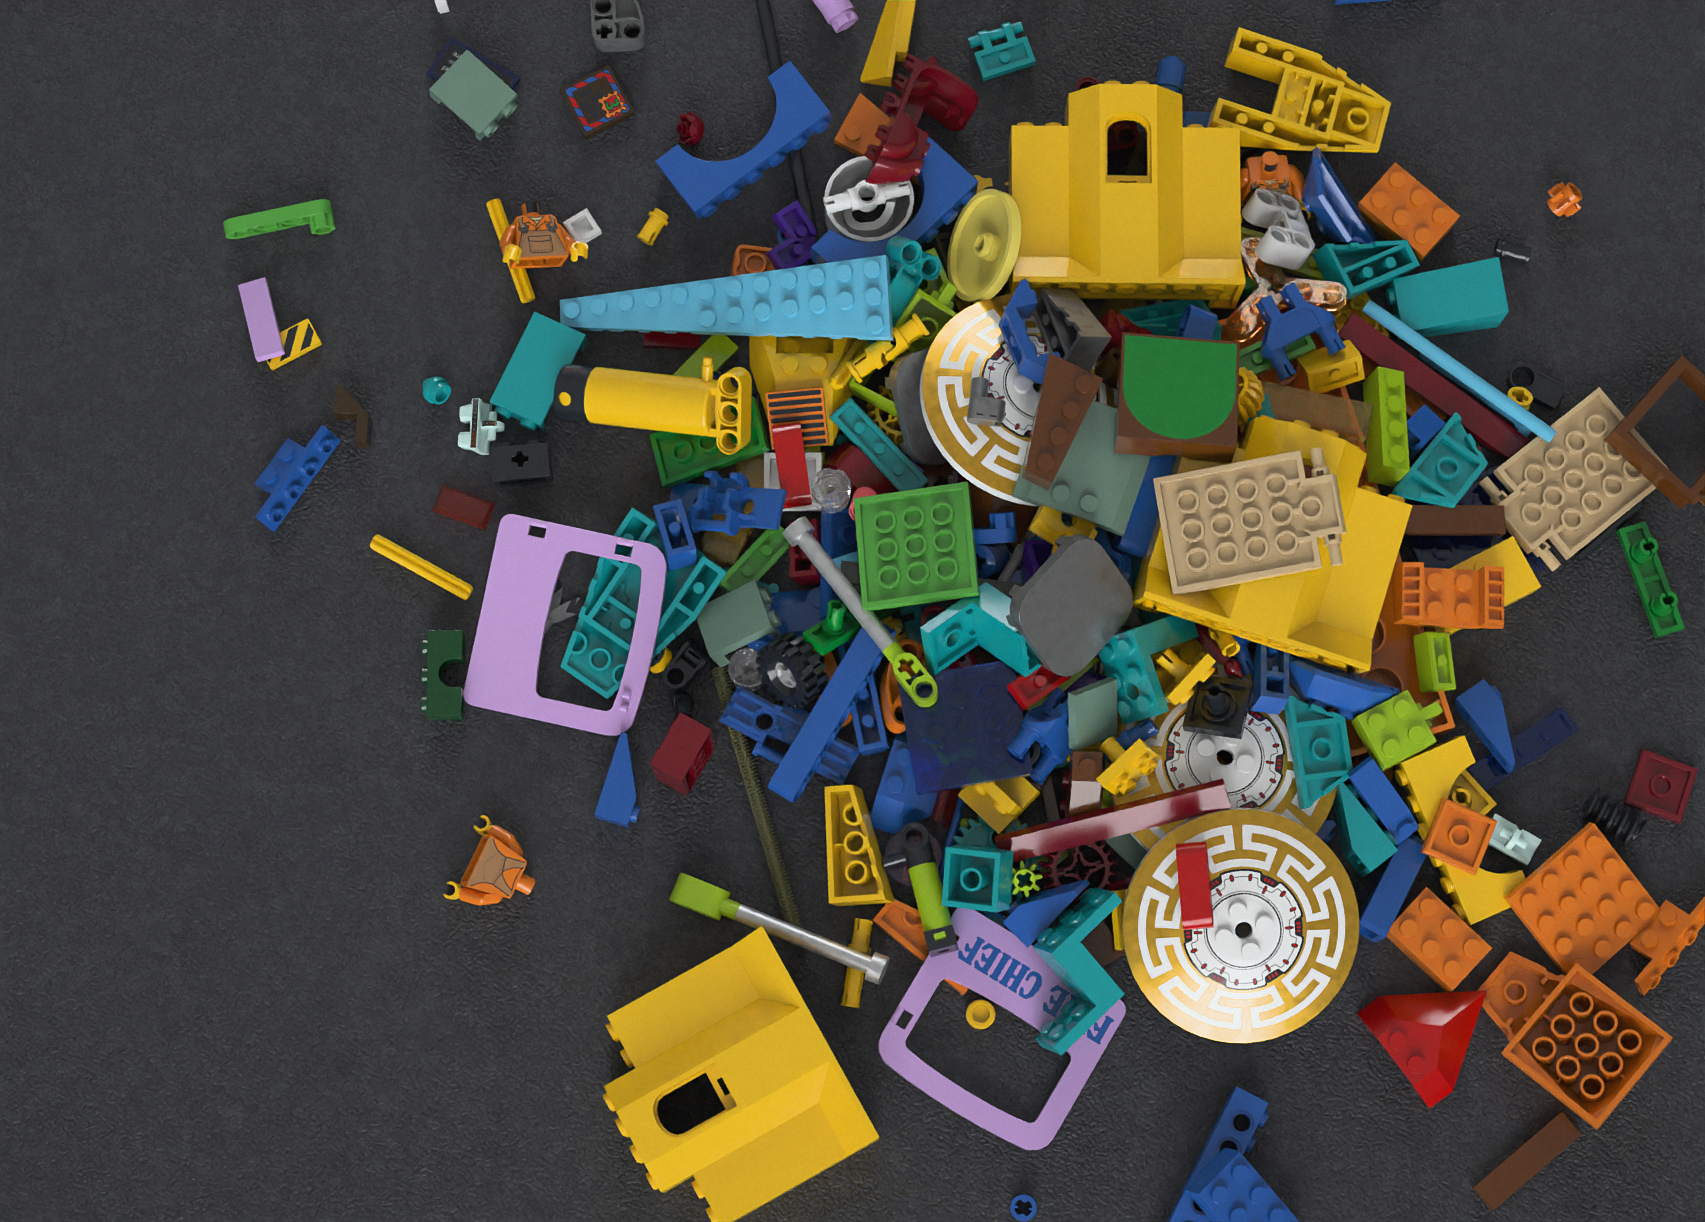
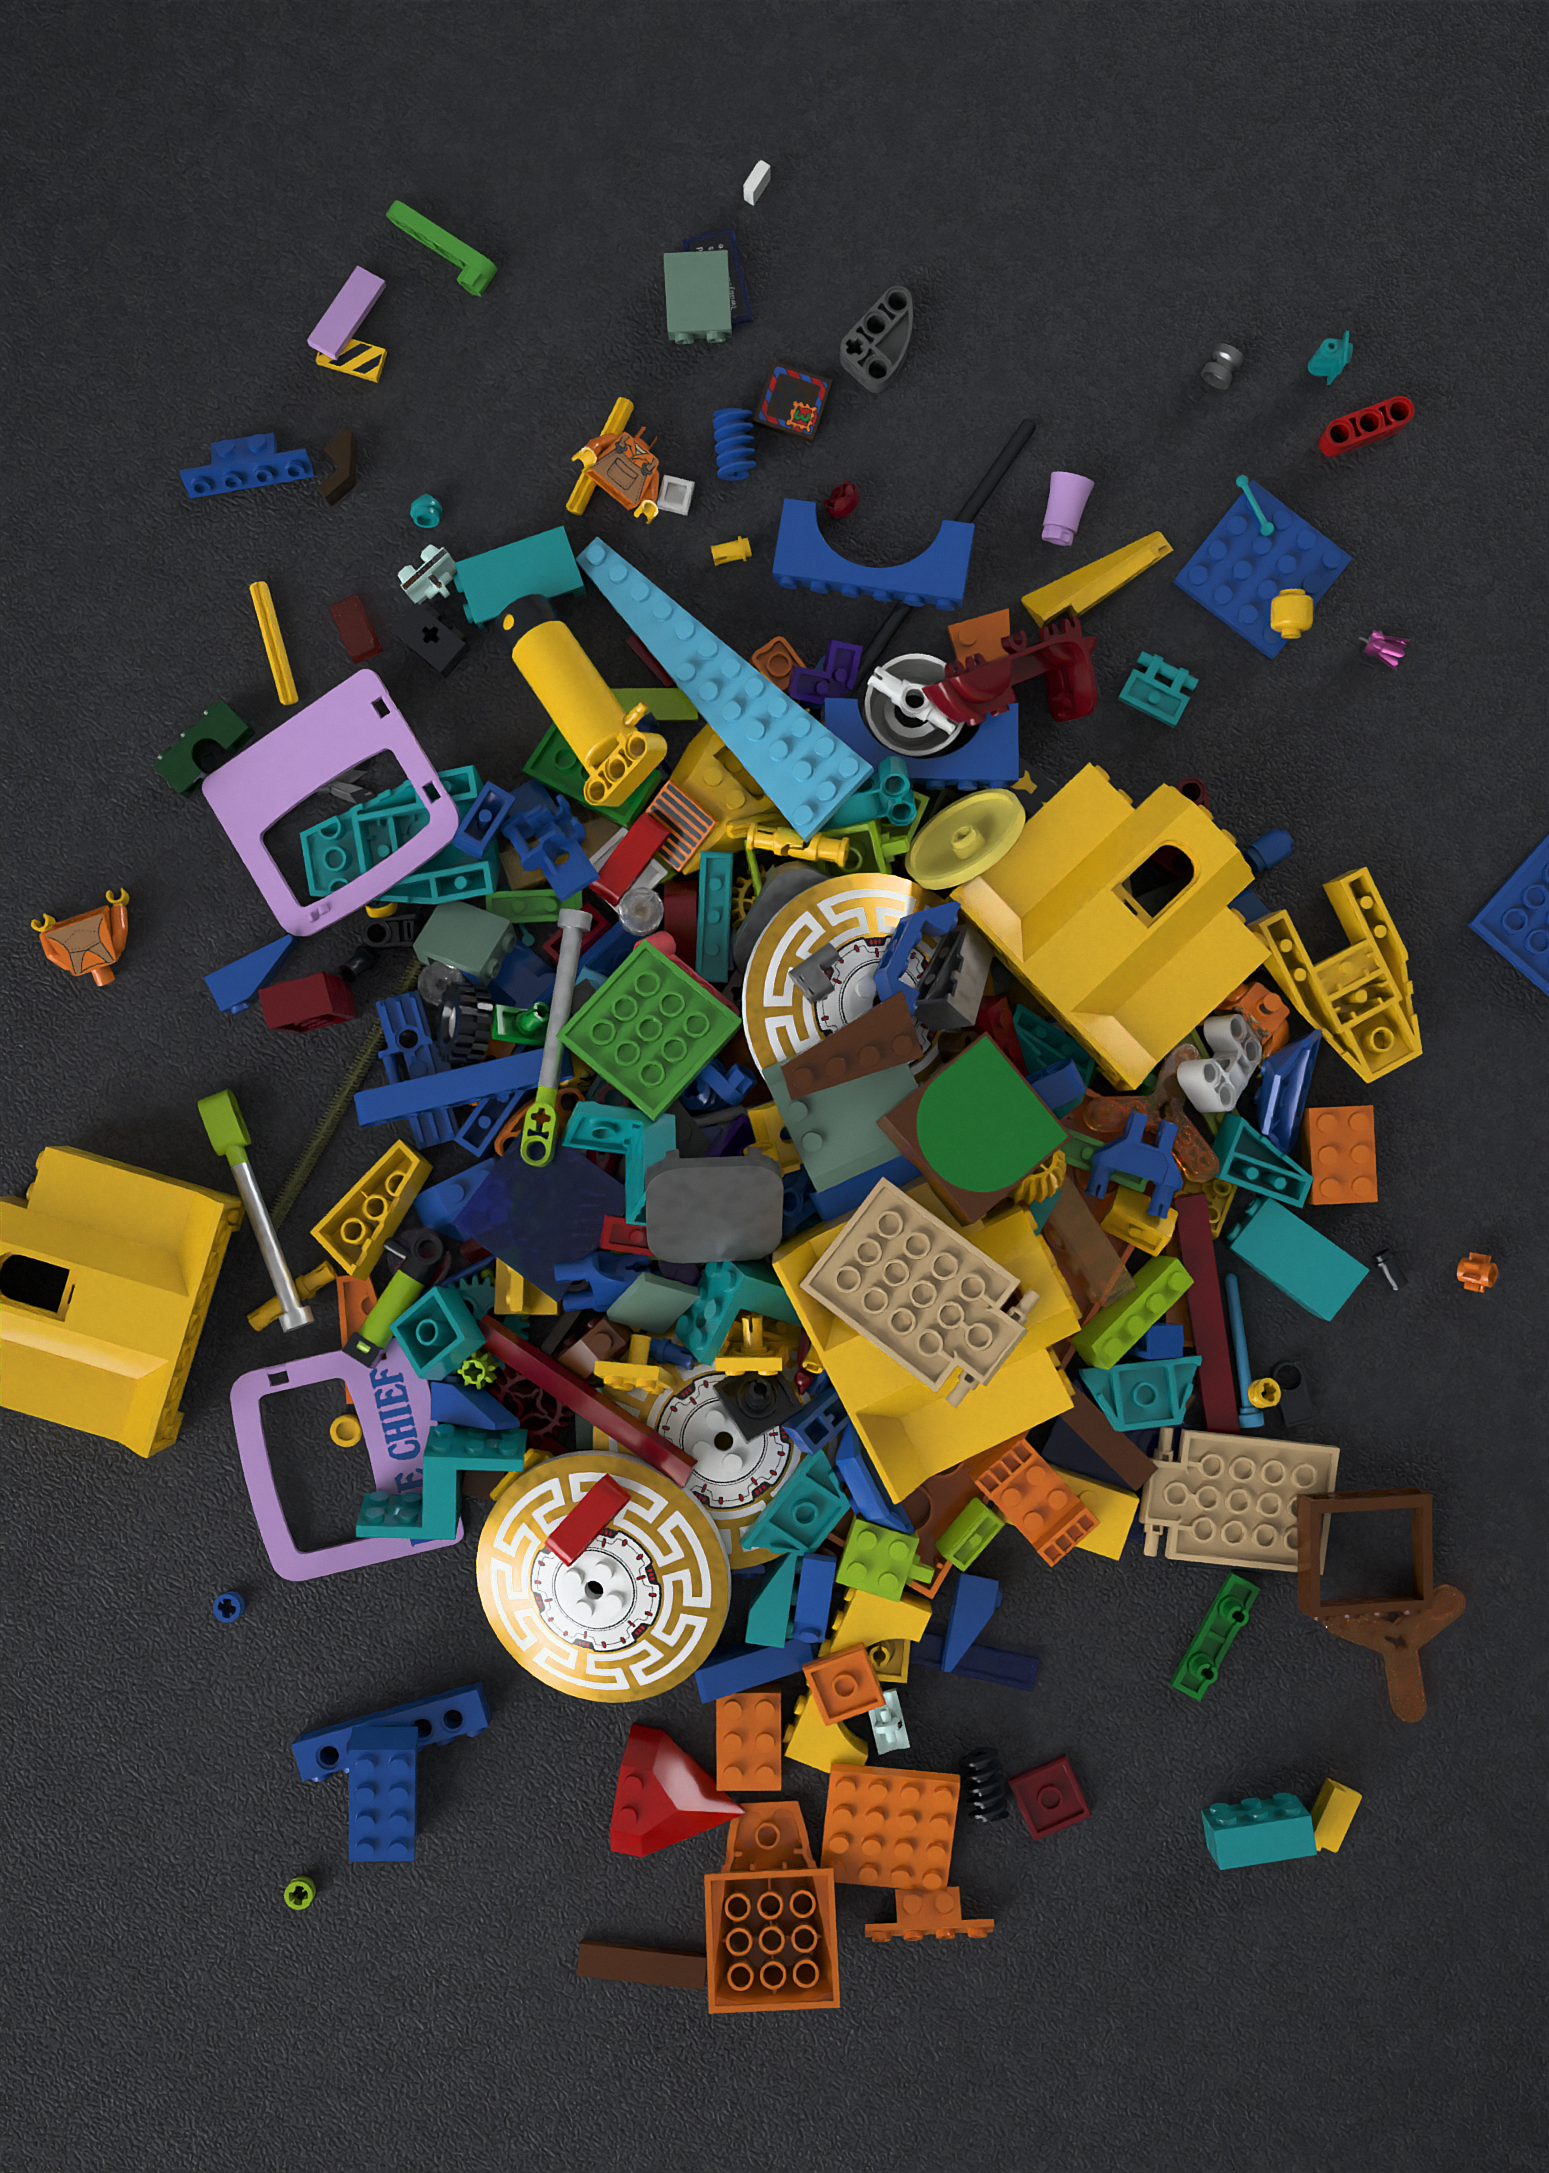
camera: 50 degrees right, 10 degrees up
medium azure piece [1362,300,1557,443] -> none
none -> blue piece [712,408,757,481]

